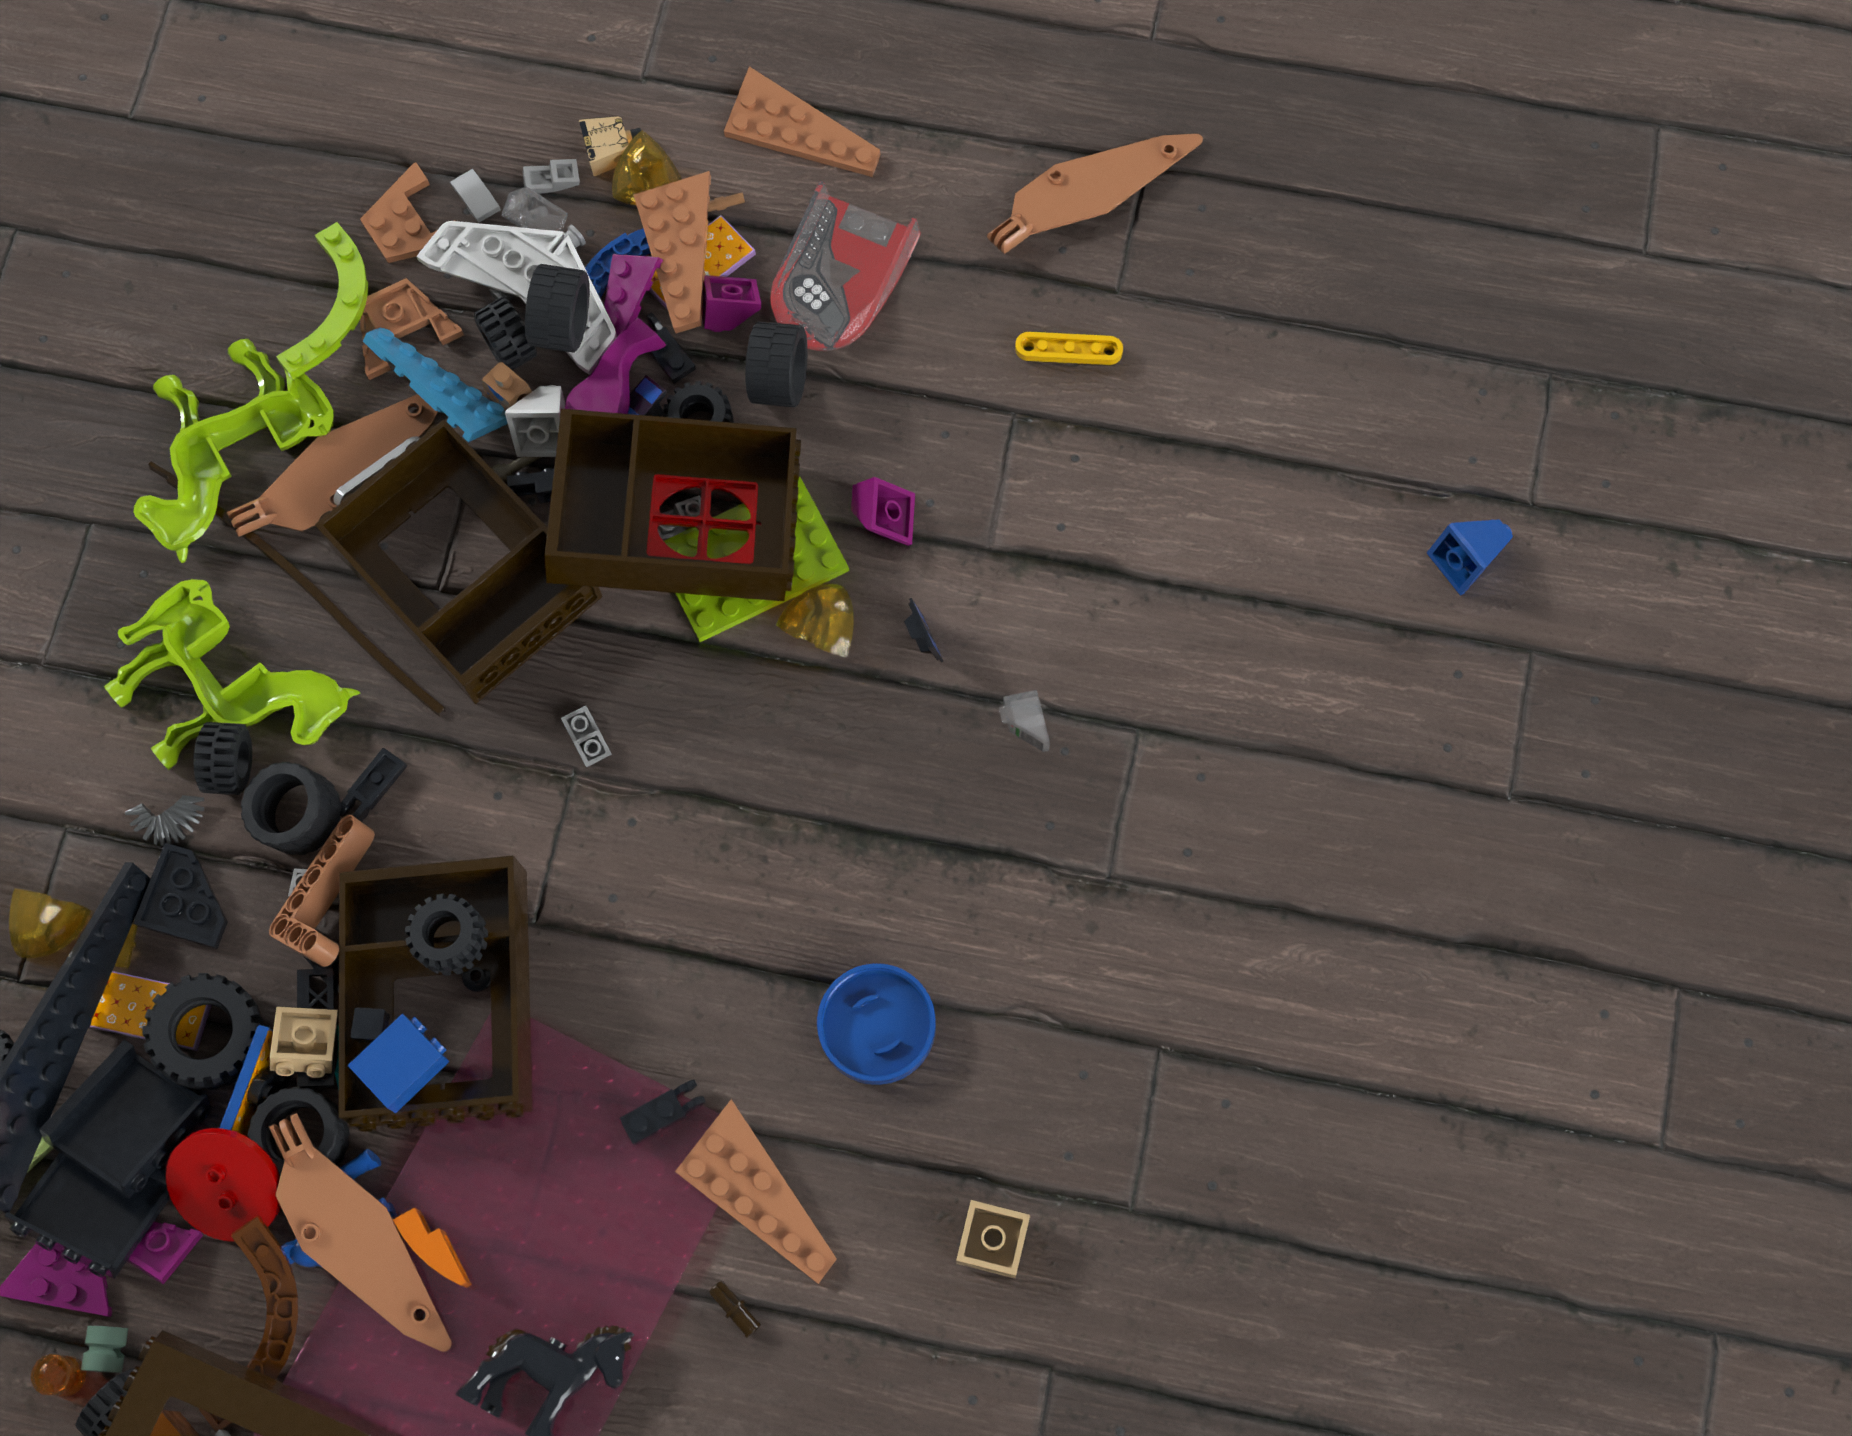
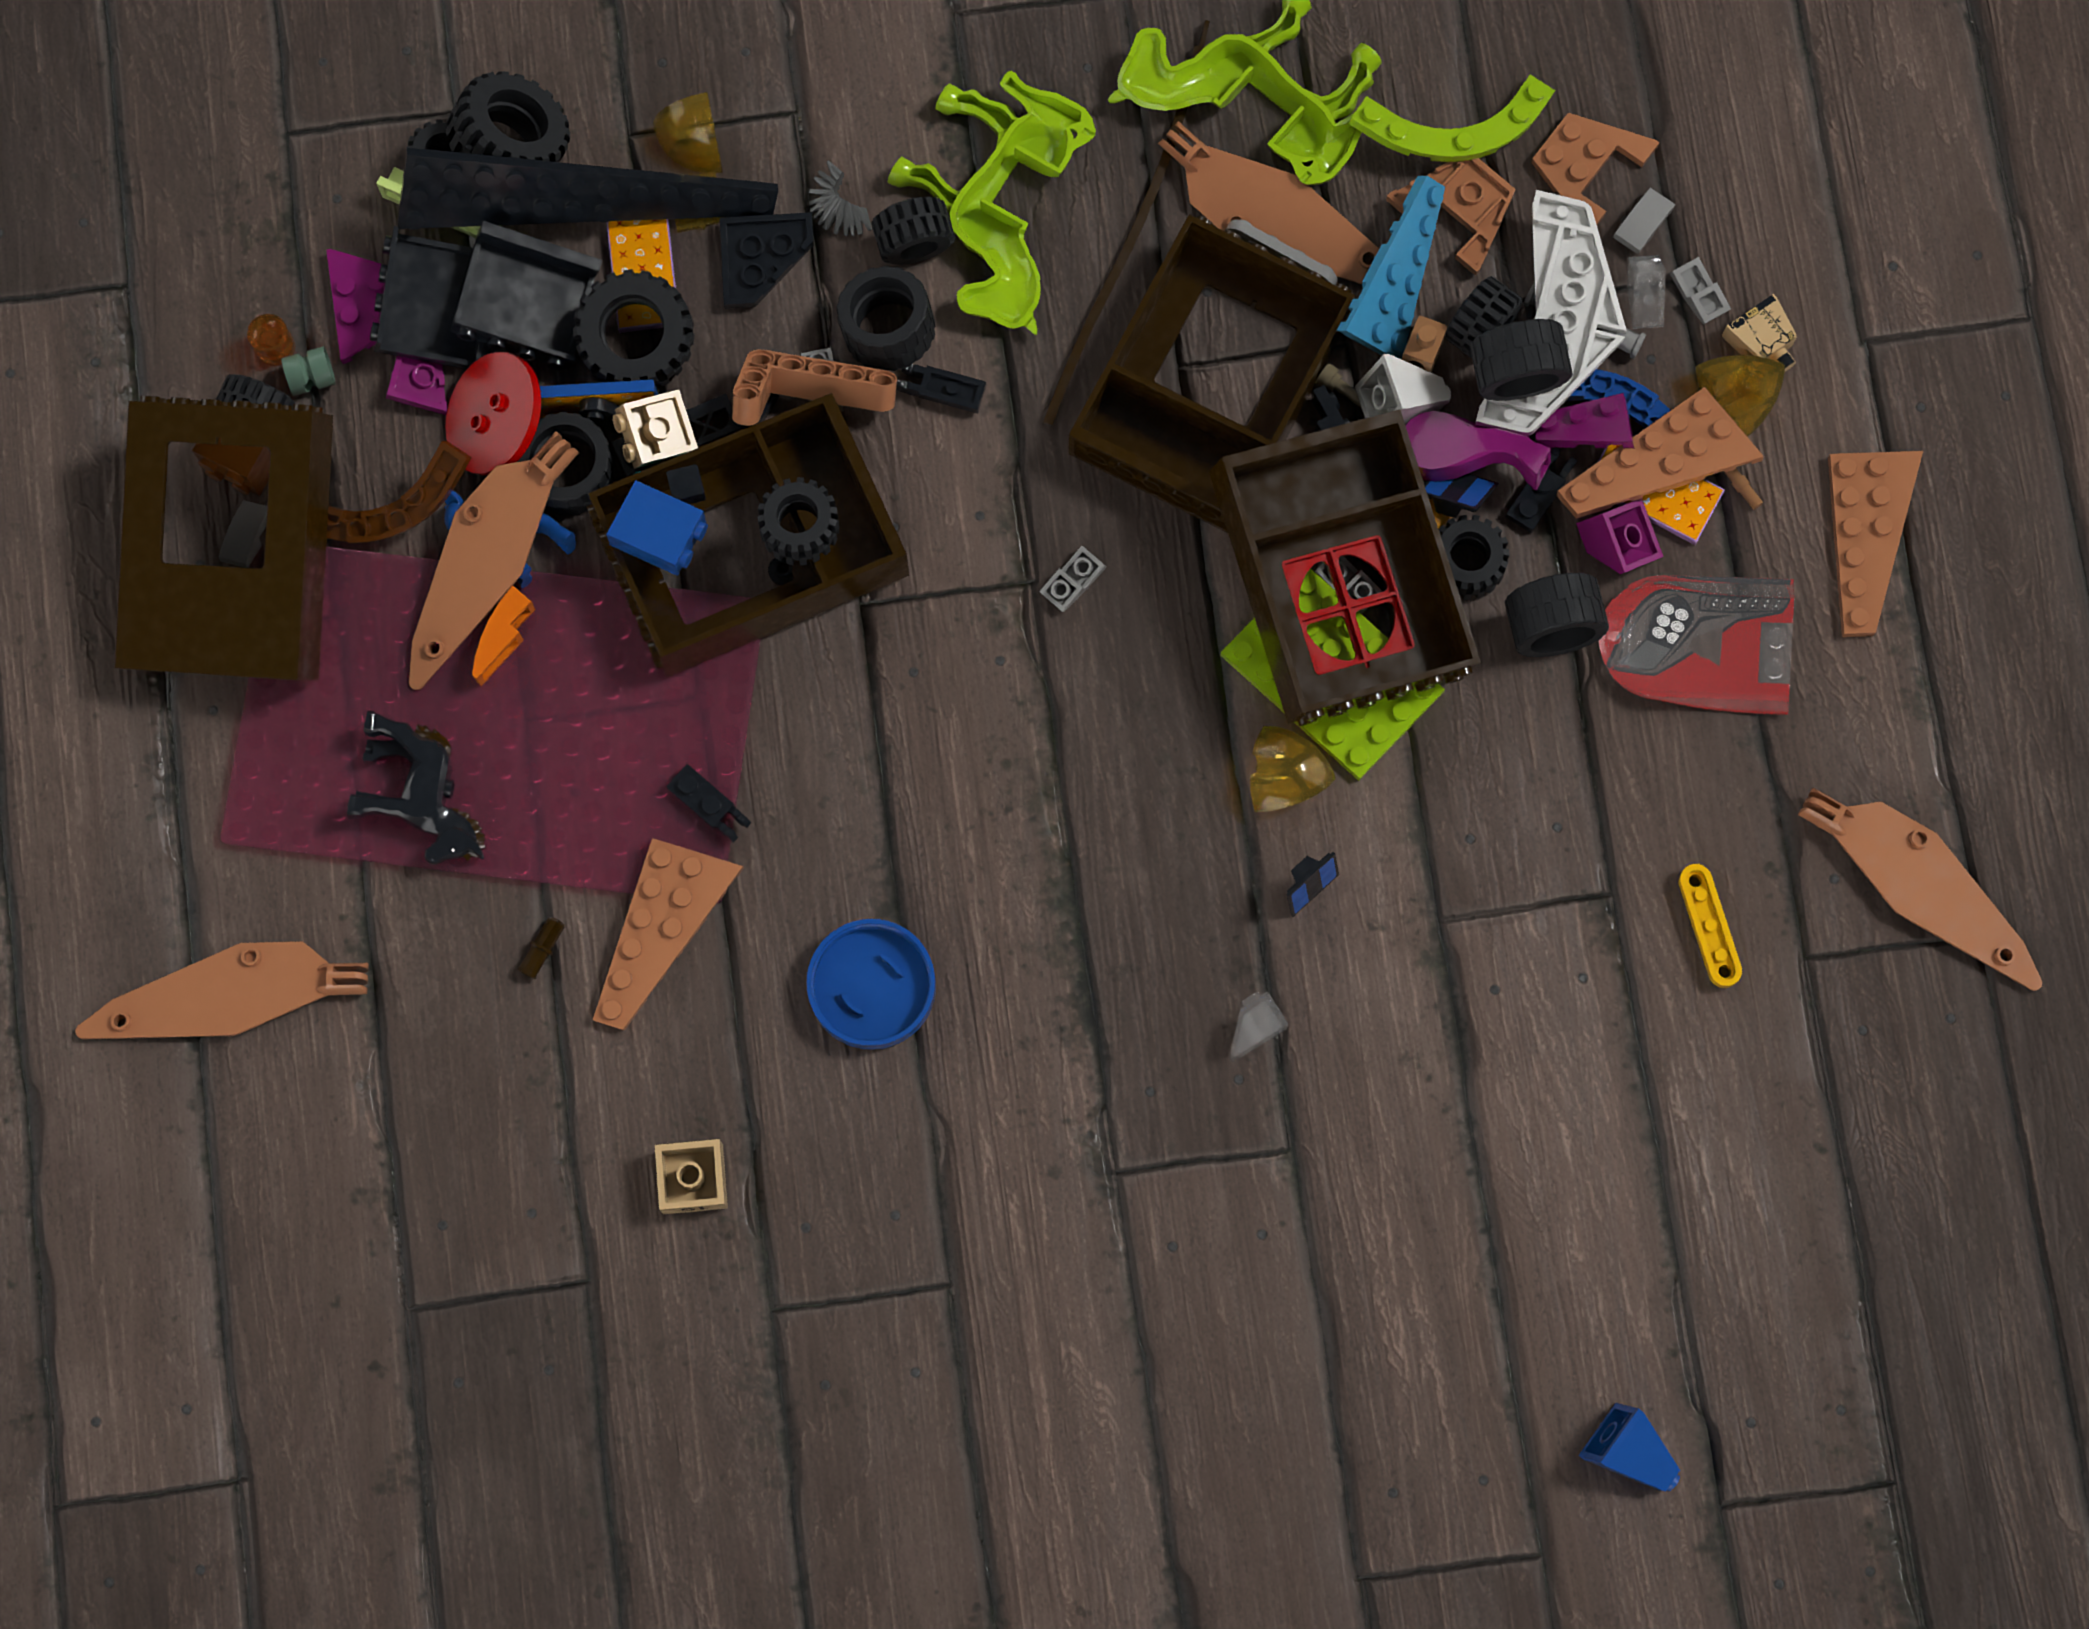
camera: 70 degrees right, 5 degrees up
magenta slope [851,477,915,546] -> none

